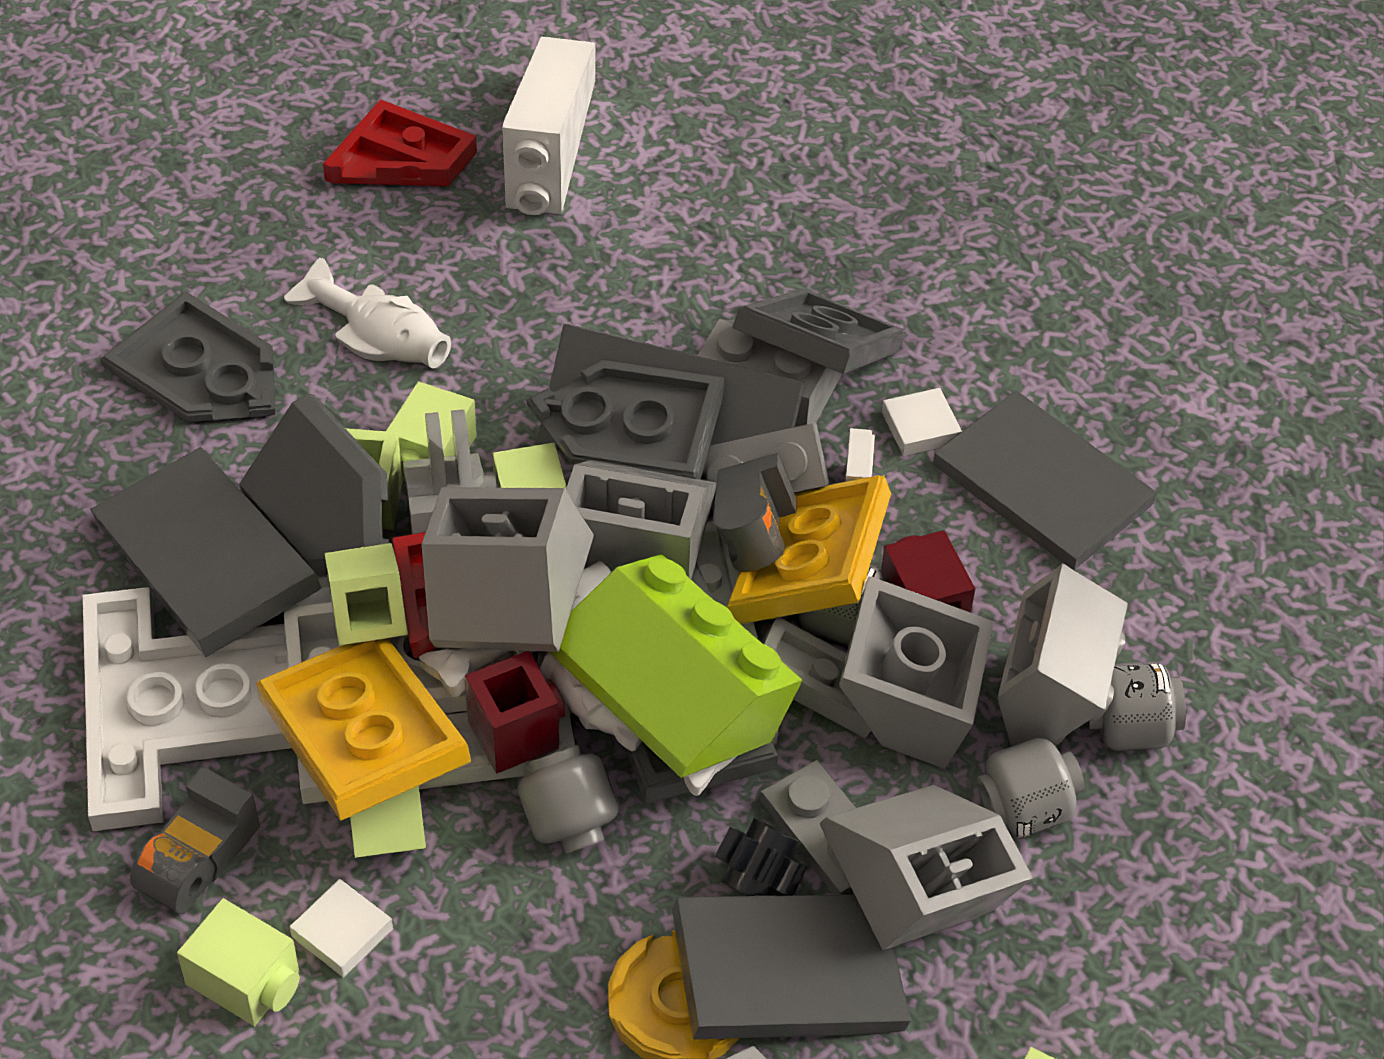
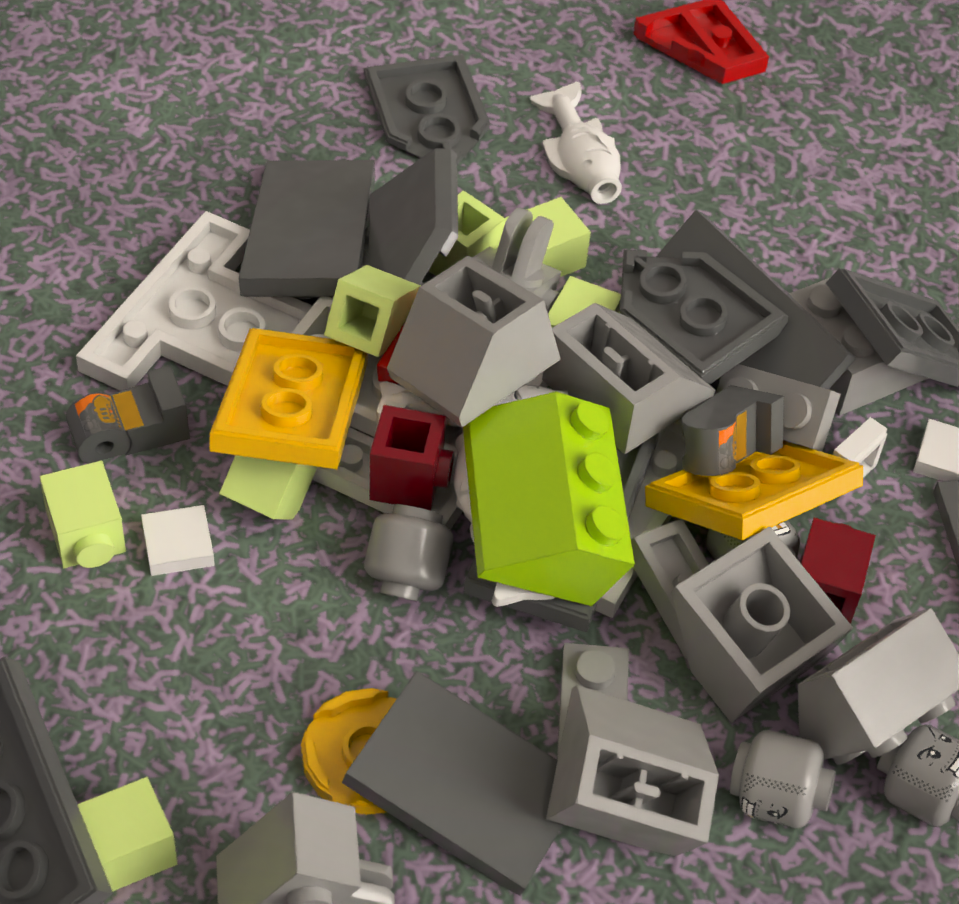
camera: 35 degrees right, 0 degrees up
white slope [502,36,595,215] -> none
black gear [714,818,807,896] -> none

